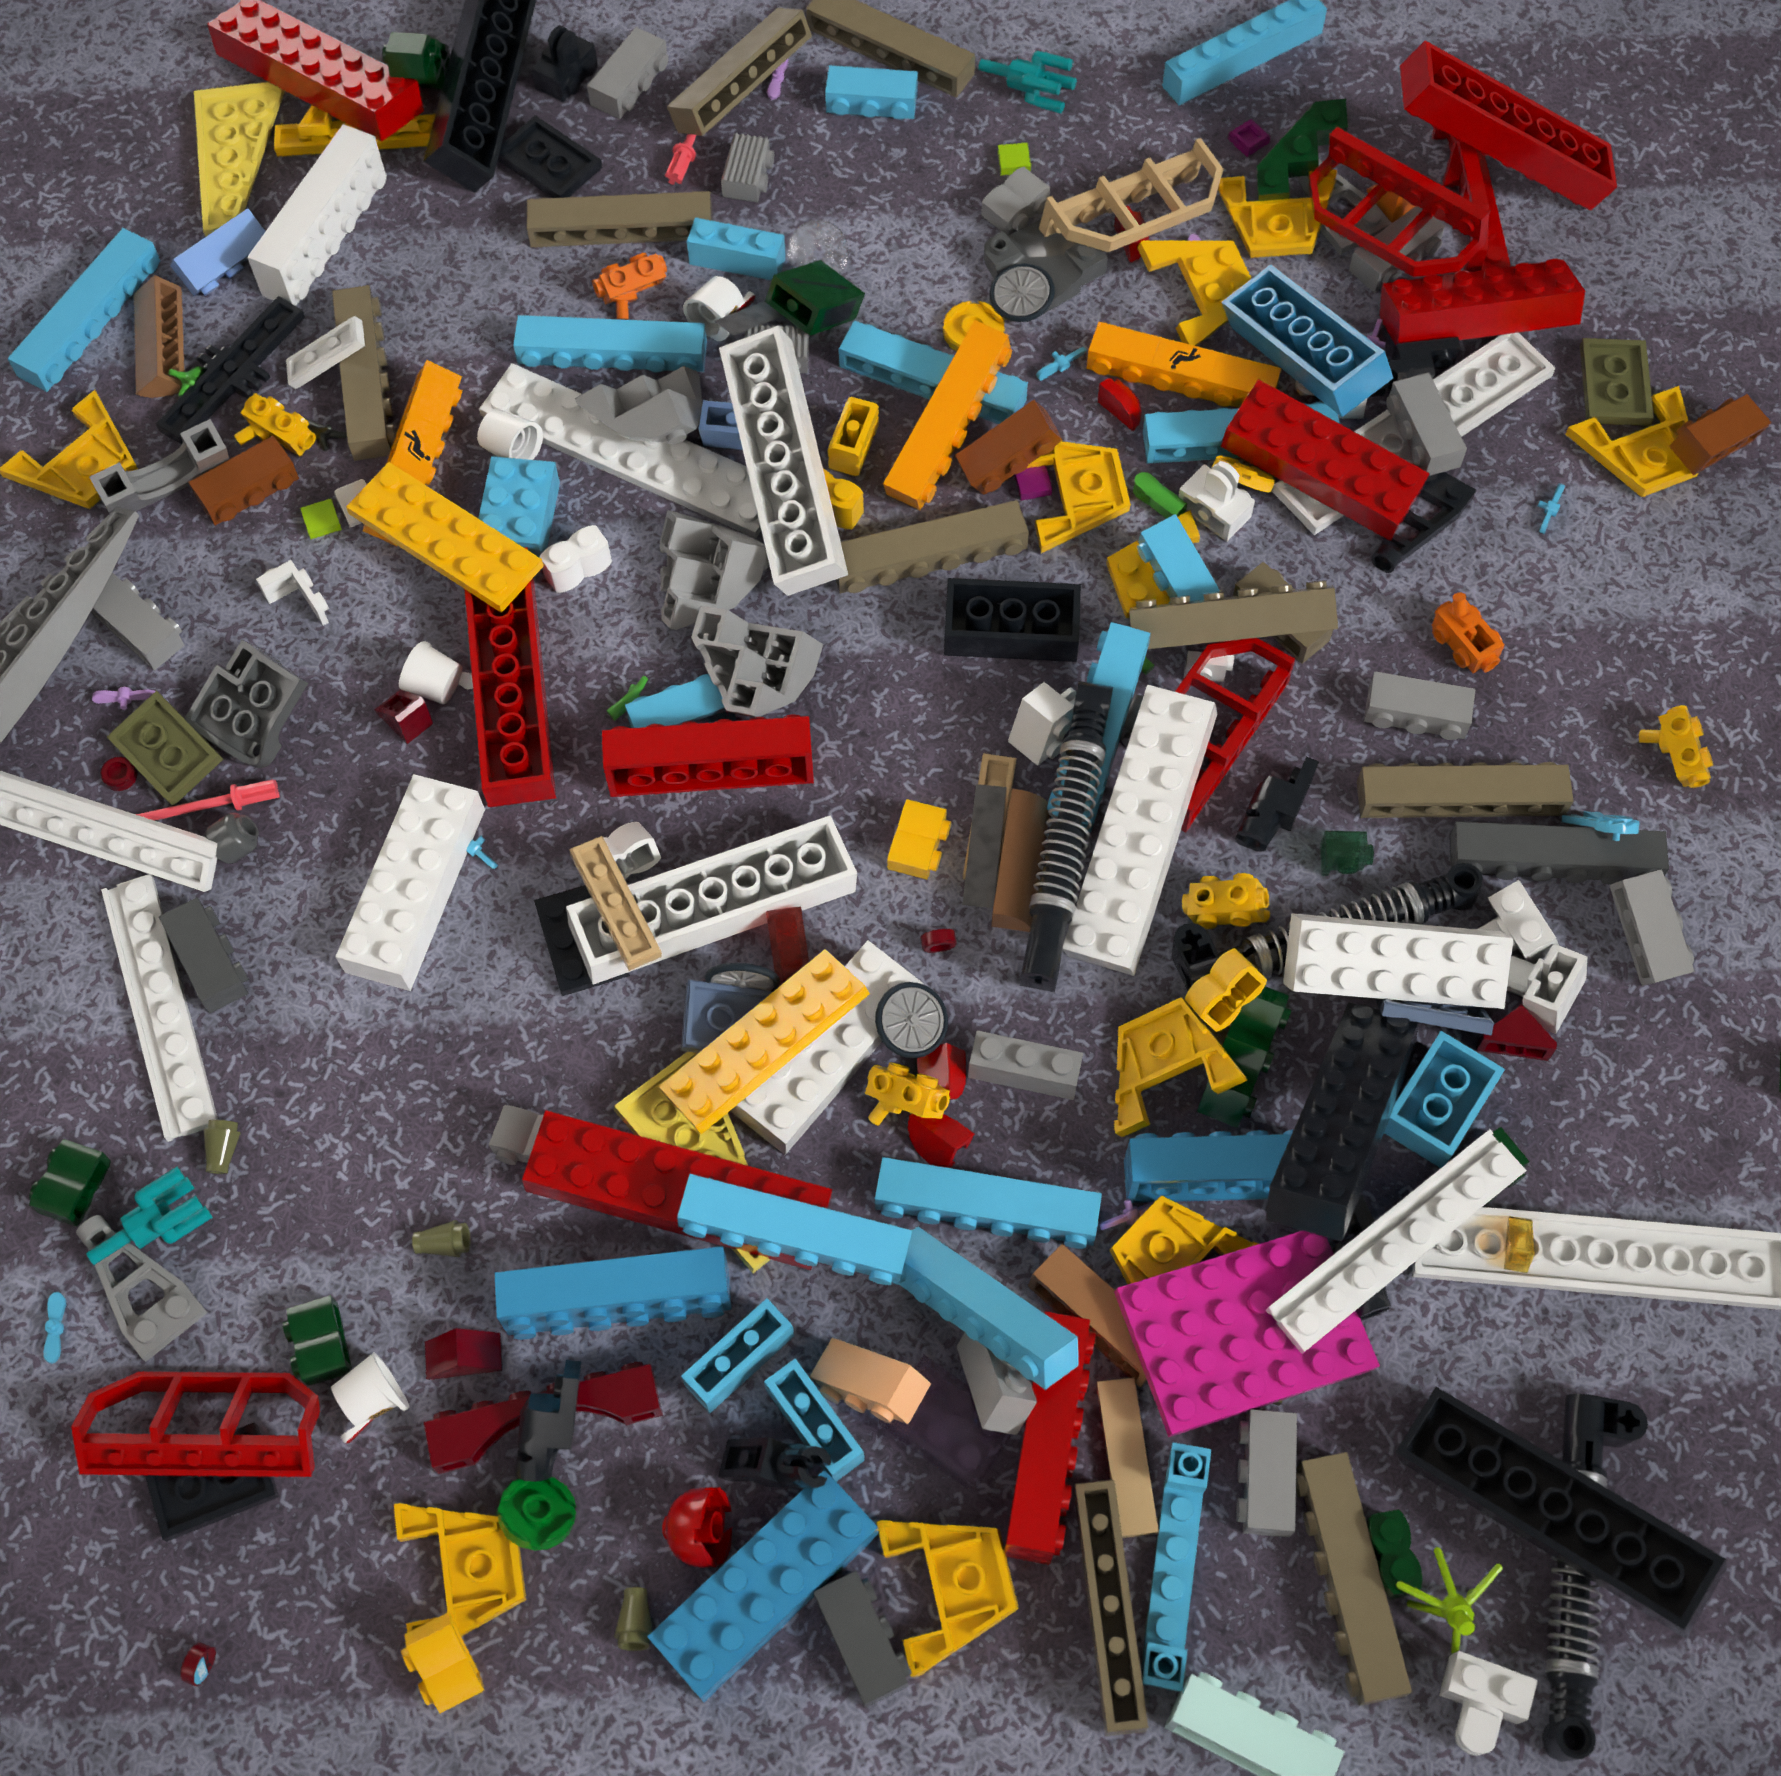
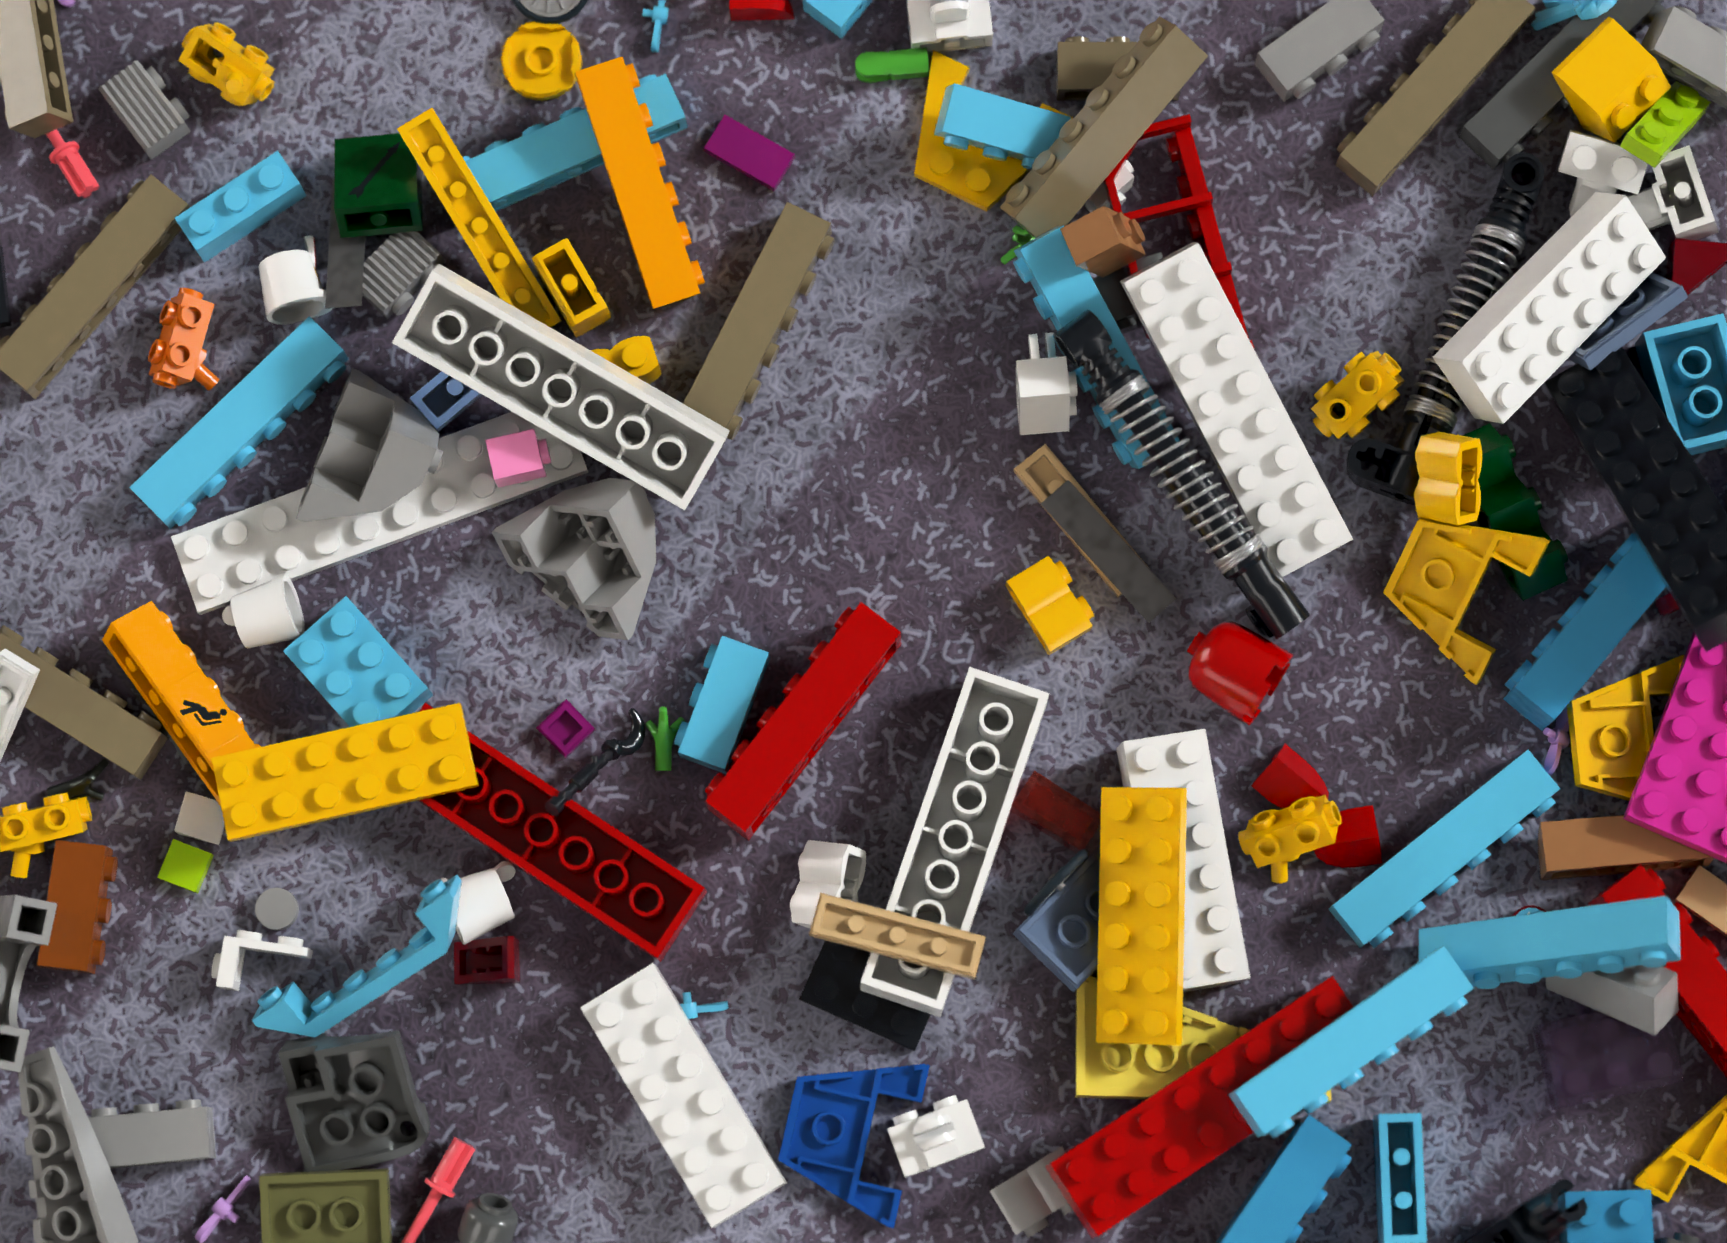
camera: 45 degrees left, 15 degrees up
white brick [540,525,612,593] -> none
light grey brick [691,606,823,717] -> none
medium azure brick [764,1359,864,1482] -> none
clear dish [788,220,849,274] -> none
light nougat brick [809,1338,931,1424] -> none
light grey wheel [875,982,948,1058] -> none
dark red tile [920,929,957,953] -> none
black brick [944,578,1081,662] -> none
dark orange brick [955,399,1063,495] -> none
light grey brick [968,1031,1083,1100] -> none
medium nougat brick [991,789,1050,932] -> none
yellow wing [1027,441,1131,554] -> none
black plate [1235,756,1319,852] -> none
clear green brick [1320,831,1374,876] -> none
none -> yellow brick [178,22,275,106]
none -> medium azure slope [251,874,462,1038]
none -> light grey tile [255,888,299,931]
none -> yellow plate [397,107,561,328]
none -> bright pink brick [485,429,551,488]
none -> magenta tile [536,699,595,759]
none -> black piece [545,708,646,816]
none -> blue wing [778,1064,930,1229]
none -> white brick [887,1095,985,1178]
none -> medium nougat brick [1060,206,1146,277]
none -> red cylinder [1187,621,1294,726]
none -> yellow slope [1551,17,1671,143]
none -> lime plate [1620,81,1711,168]

